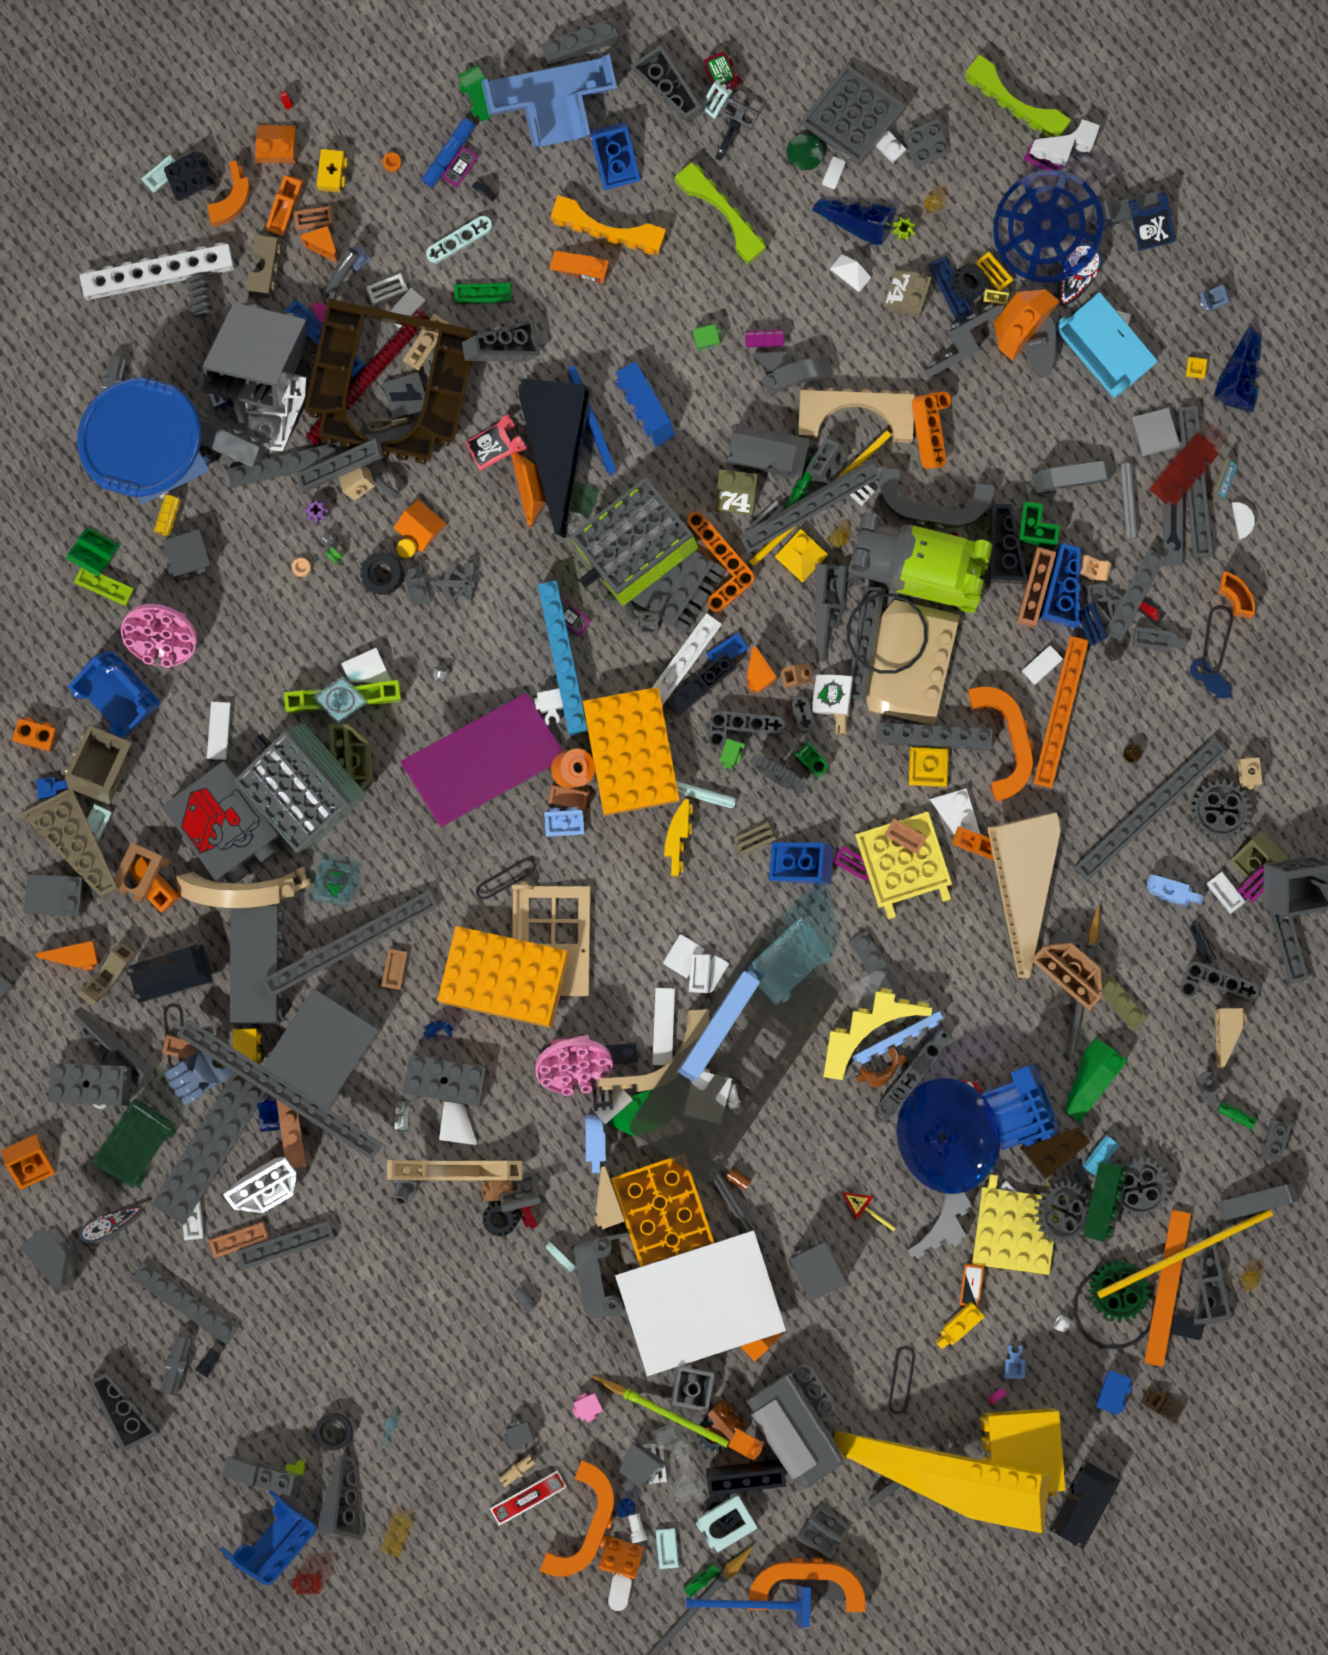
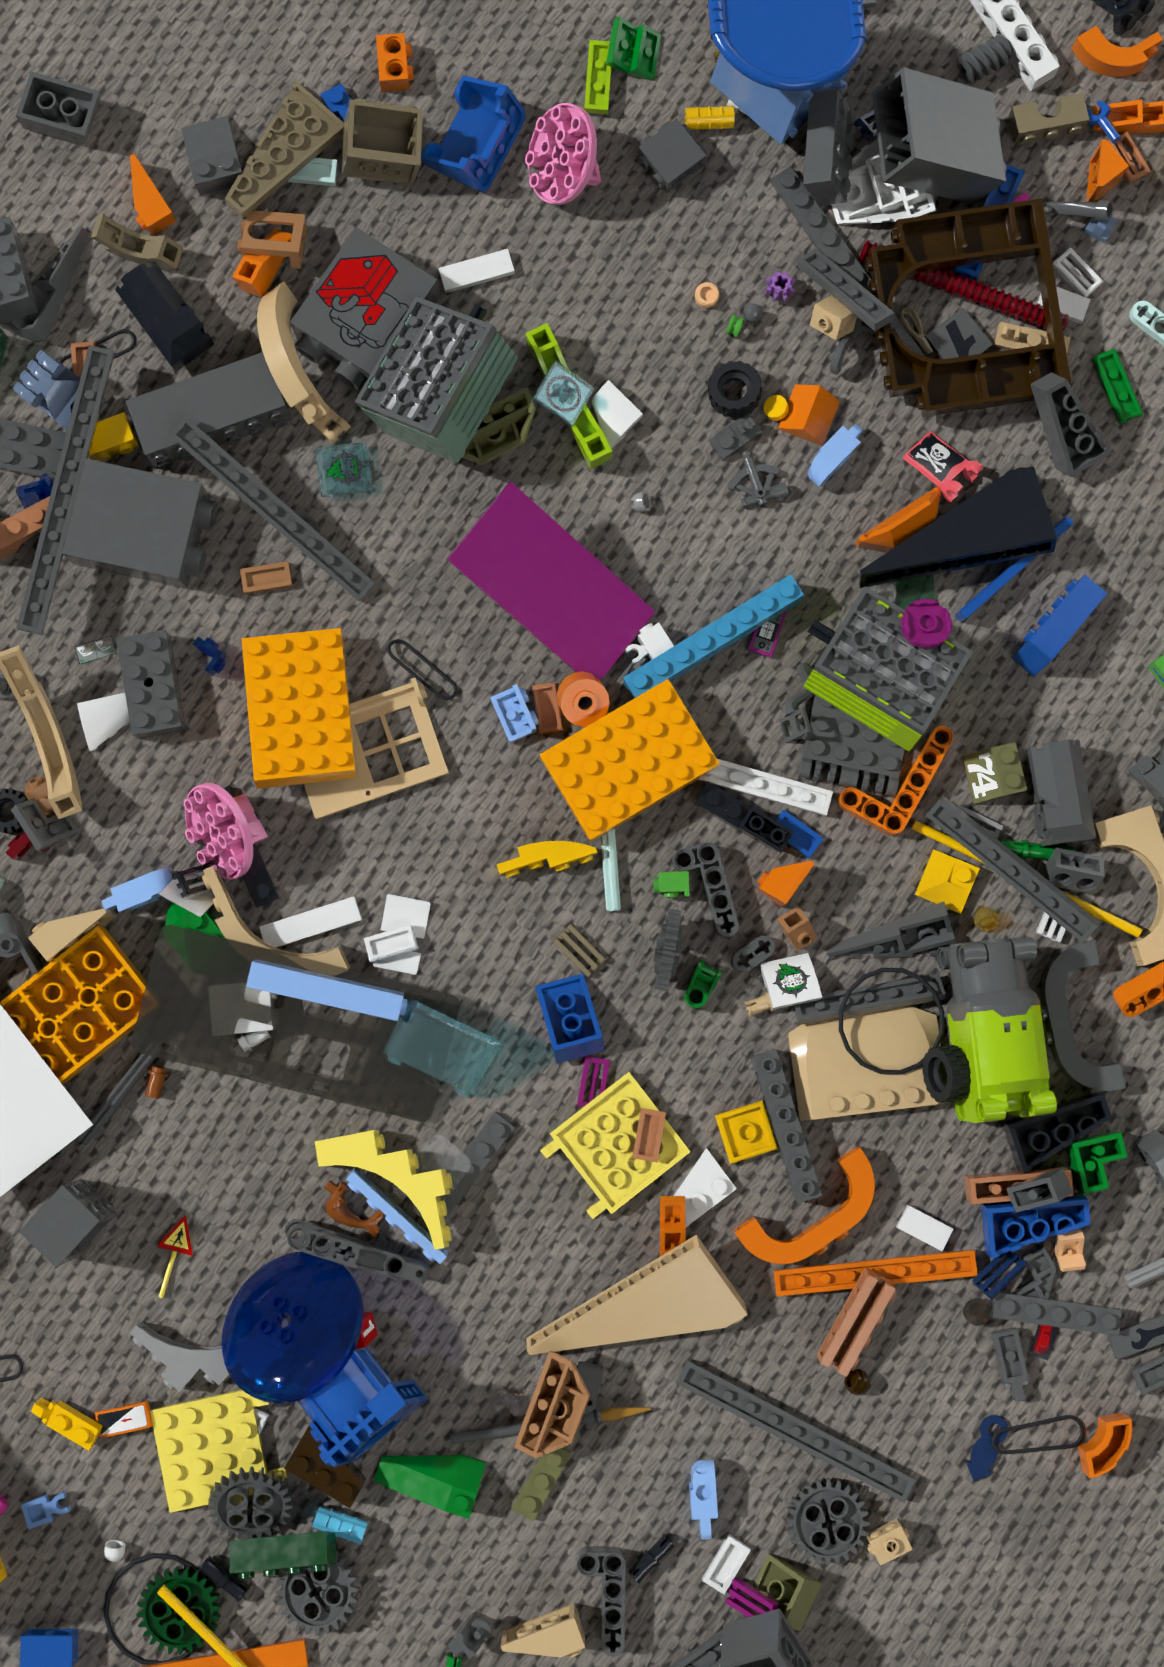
camera: 65 degrees right, 0 degrees up
none -> black pin [199,1555,249,1602]
none -> light blue piece [808,423,864,488]
none -> nougat brick [816,1267,896,1377]
none -> magenta tile [900,599,952,649]
none -> black tyre [922,1045,970,1103]
none -> dark grey slope [1006,1168,1072,1212]
none -> blue bar [1087,101,1121,144]

